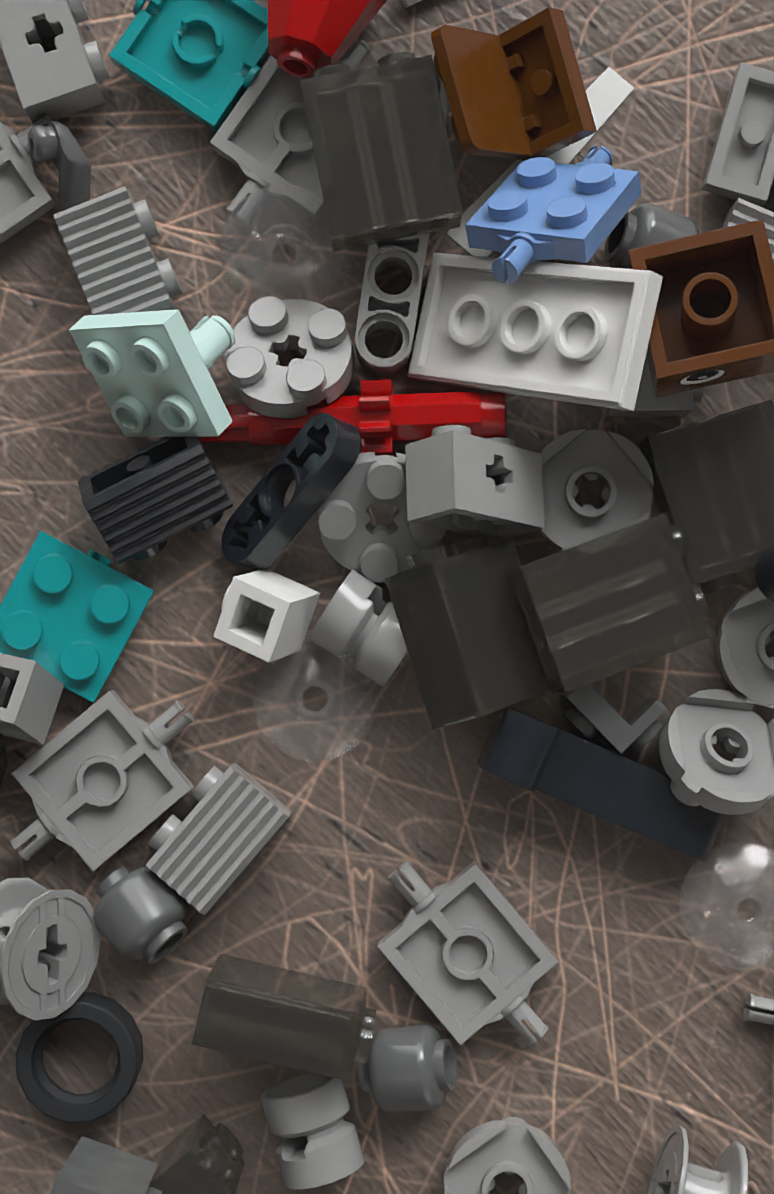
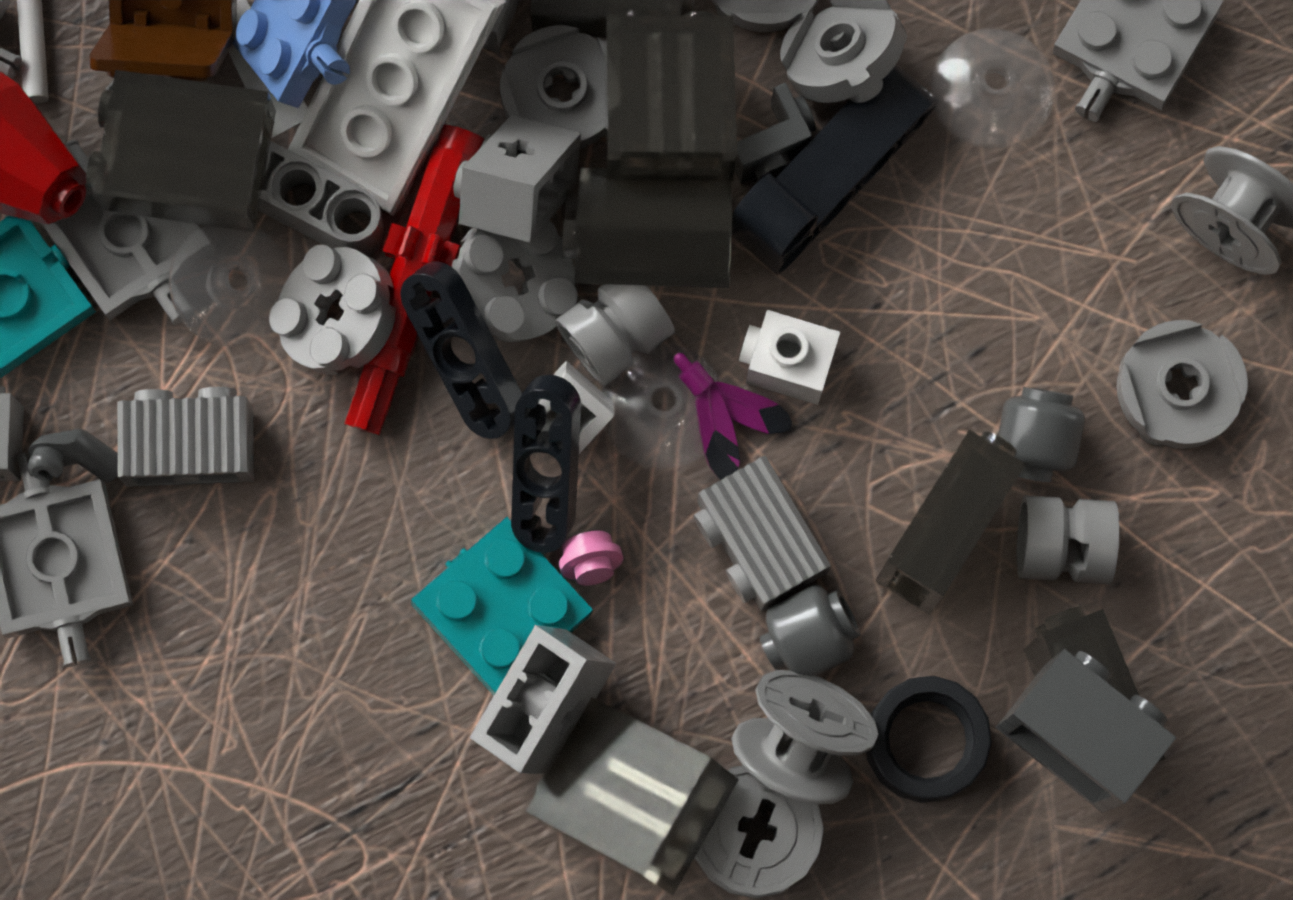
camera: 75 degrees left, 10 degrees down
light grey plate [10,690,195,871] -> none
light aqua plate [69,309,235,437] -> none
black brick [78,437,233,564] -> none
light grey plate [378,861,558,1046] -> none
none -> black beam [511,375,581,553]
none -> bright pink plate [559,531,623,586]
none -> magenta piece [674,353,792,480]
none -> white brick [739,310,840,405]

